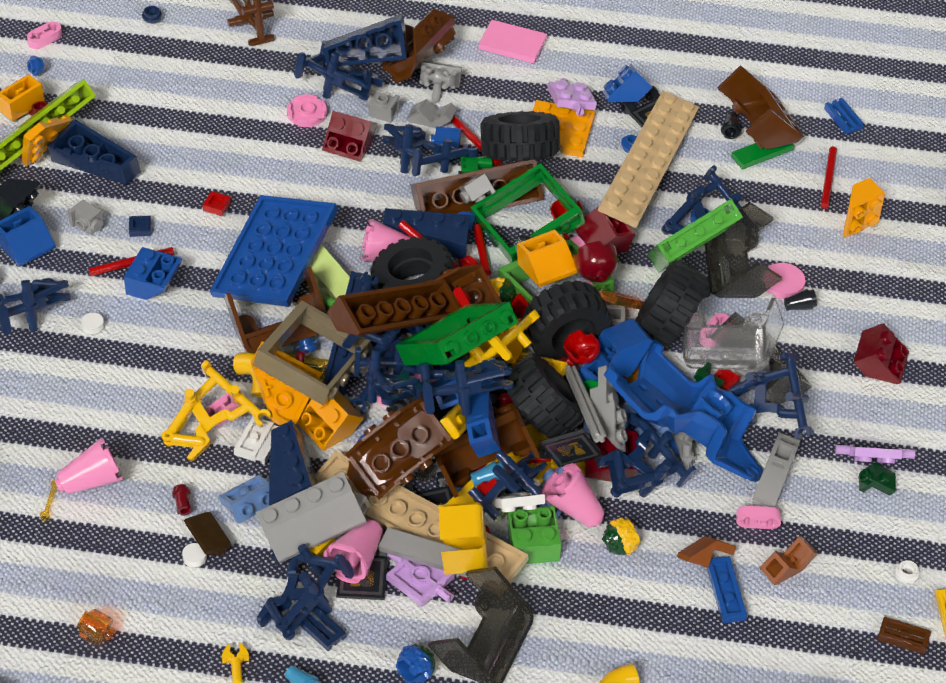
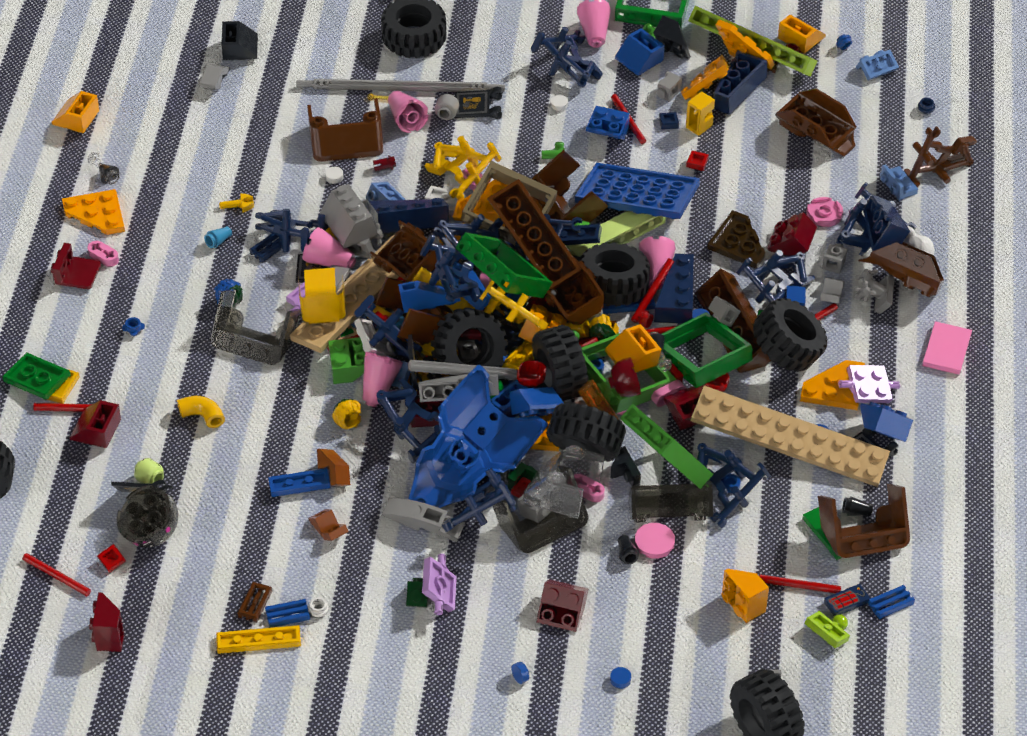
camera: 90 degrees right, 0 degrees up
bright pink beam [27,21,62,49] -> none
clear orange head [76,609,115,646] -> none
dark brown slope [184,512,231,557] -> none
red tile [453,286,472,307] -> none
bright pink beam [736,506,781,529] -> none
none -> blue tile [265,599,310,628]
none -> light grey axle [296,79,505,92]
none -> reddish brown windscreen [307,98,384,162]
none -> light grey head [434,94,459,120]
none -> black flag [454,87,502,119]
none -> bright green arm [541,142,565,159]
none -> light orange plate [681,55,729,100]
none -> yellow brick [686,91,715,136]
none -> dark brown plate [707,210,766,268]
none -> reddish brown slope [775,88,857,157]
none -> lime plate [804,611,850,648]
none -> tile [824,583,871,616]
none -> medium blue bracket [856,50,899,81]
none -> medium blue bracket [880,164,918,200]

